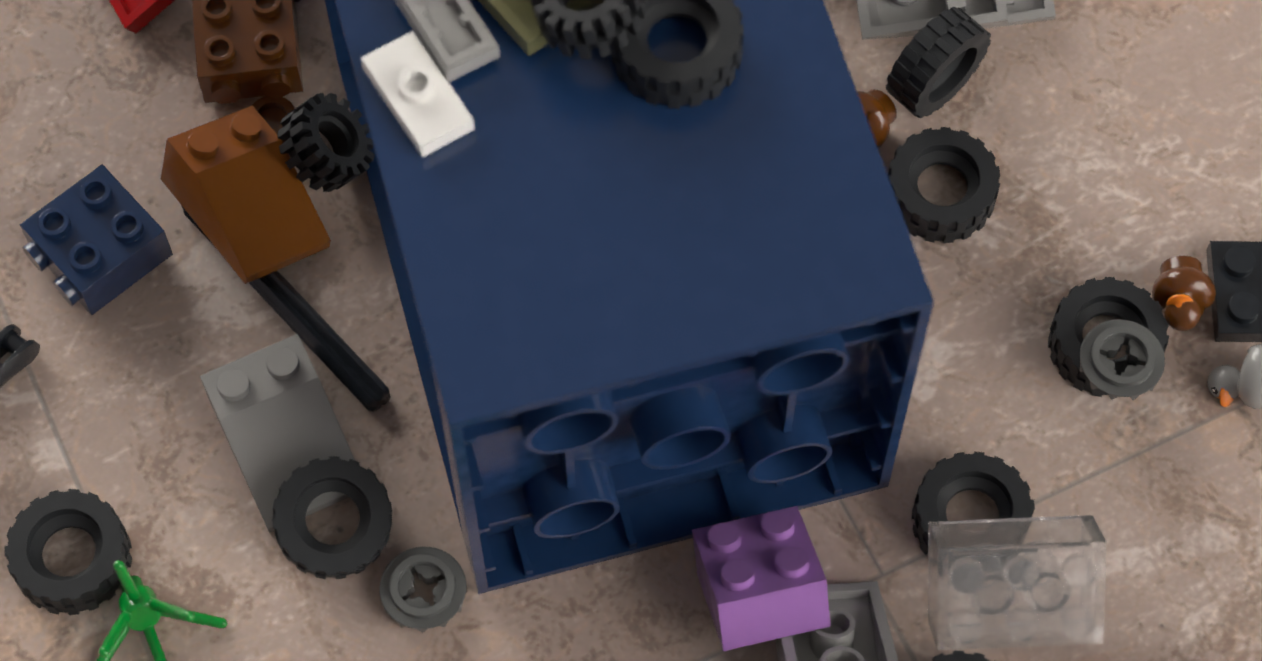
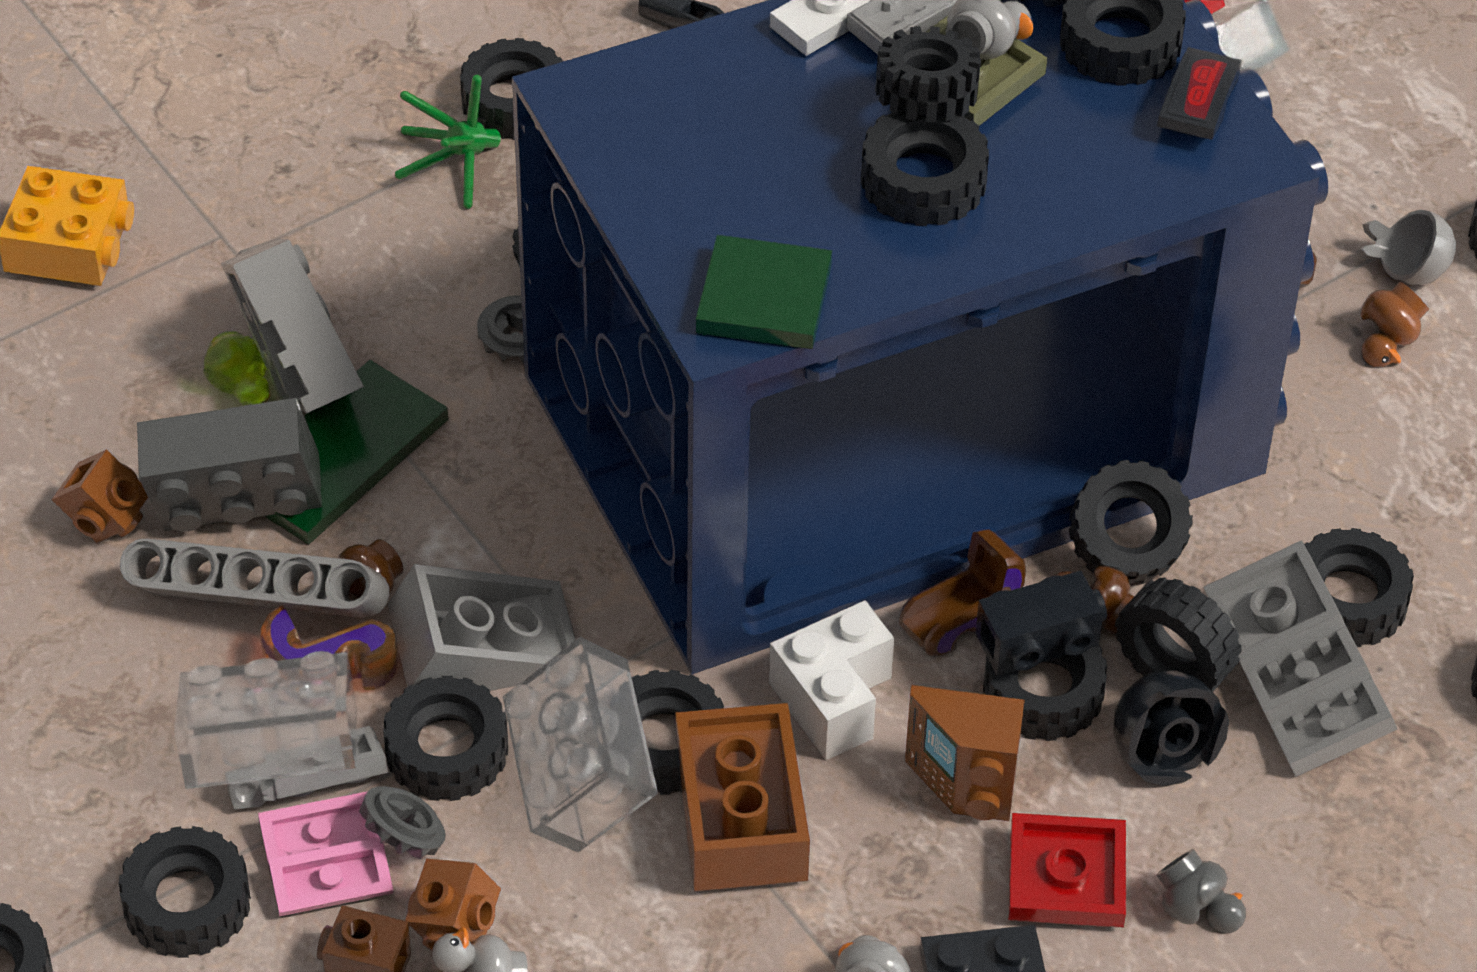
camera: 80 degrees right, 15 degrees down
medium lavender brick [692,506,830,651] -> none
black tyre [1048,277,1169,397] -> none
dark grey gear [1079,320,1165,401] -> none
reddish brown animal [1152,256,1216,331] -> none
none -> dark orange slope [675,703,810,891]
none -> dark green tile [696,235,832,349]
none -> white brick [769,600,894,761]
none -> dark orange slope [905,685,1025,821]
none -> black brick [975,570,1107,676]
none -> red plate [1008,813,1126,928]
none -> black cylinder [1113,670,1229,786]
none -> dark grey animal [1156,849,1246,933]

